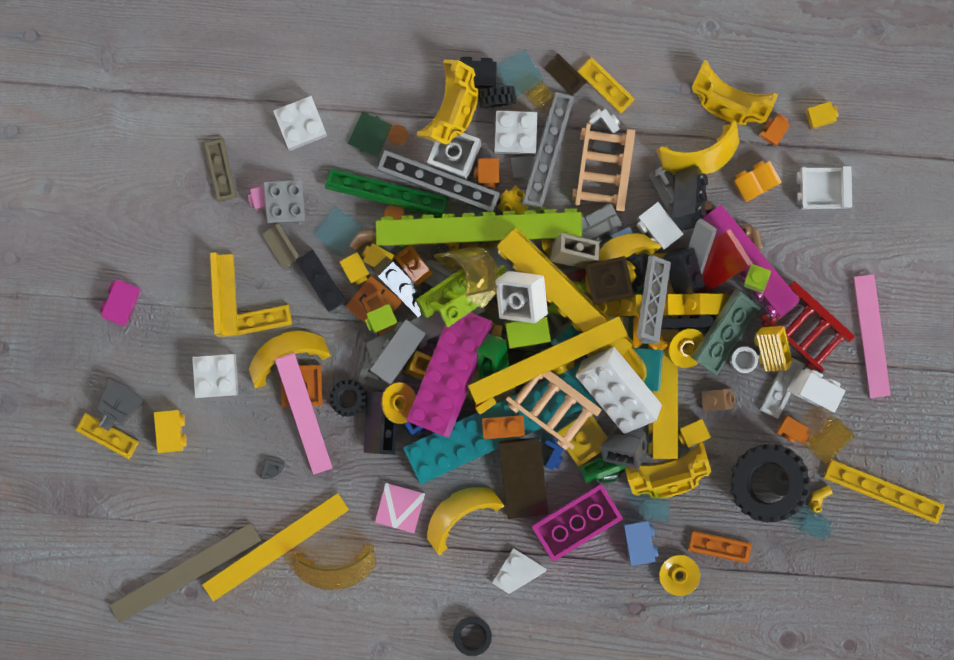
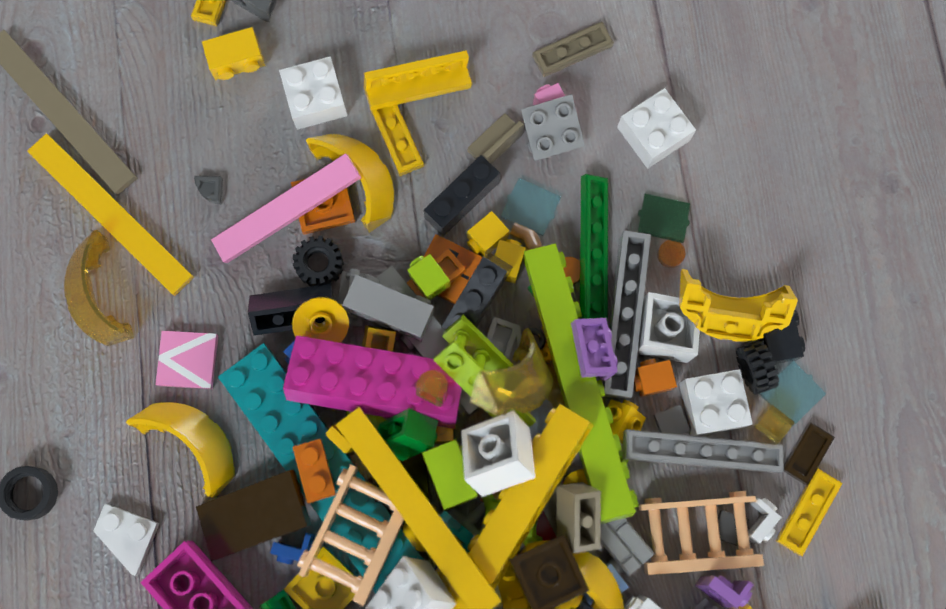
camera: 80 degrees right, 10 degrees down
orange plate [395,245,433,286] -> none
none -> clear yellow brick [416,370,448,407]
none -> medium lavender bracket [571,318,618,380]
none -> medium lavender bracket [695,575,754,609]

